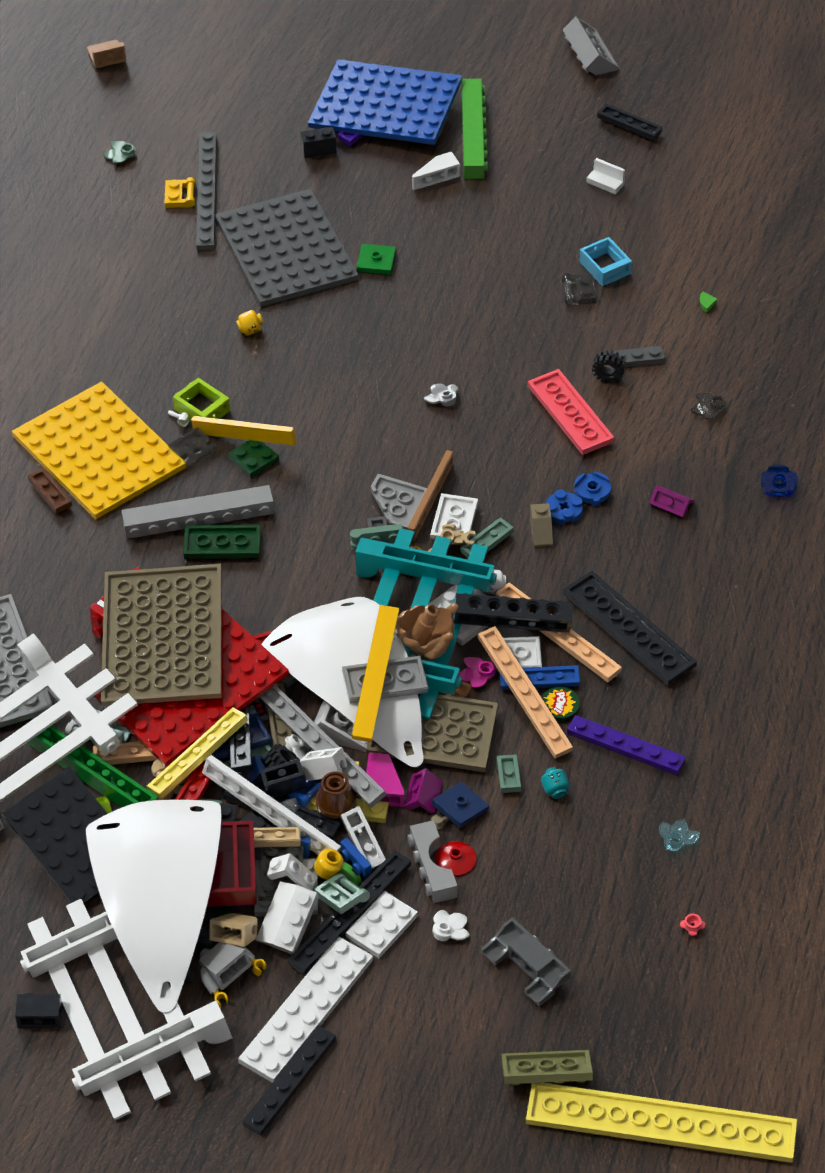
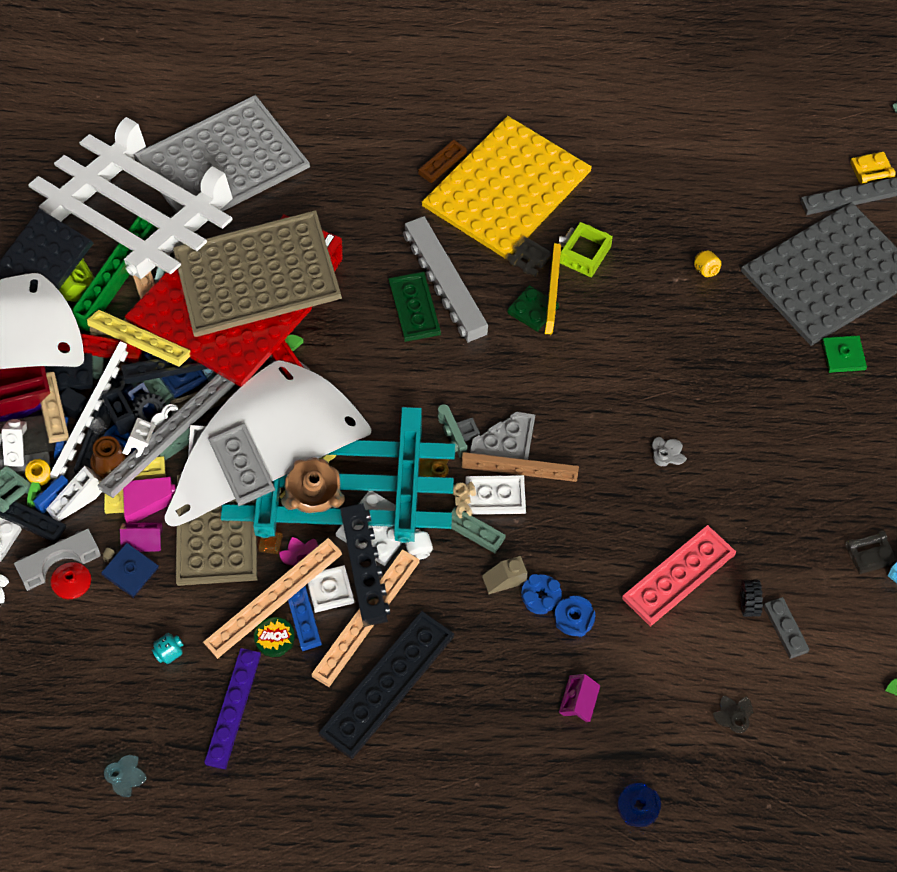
camera: 75 degrees right, 10 degrees up
yellow tile [352,605,399,743] -> none
sand green plate [497,754,521,793] -> none
coral plate [680,914,705,936] -> none

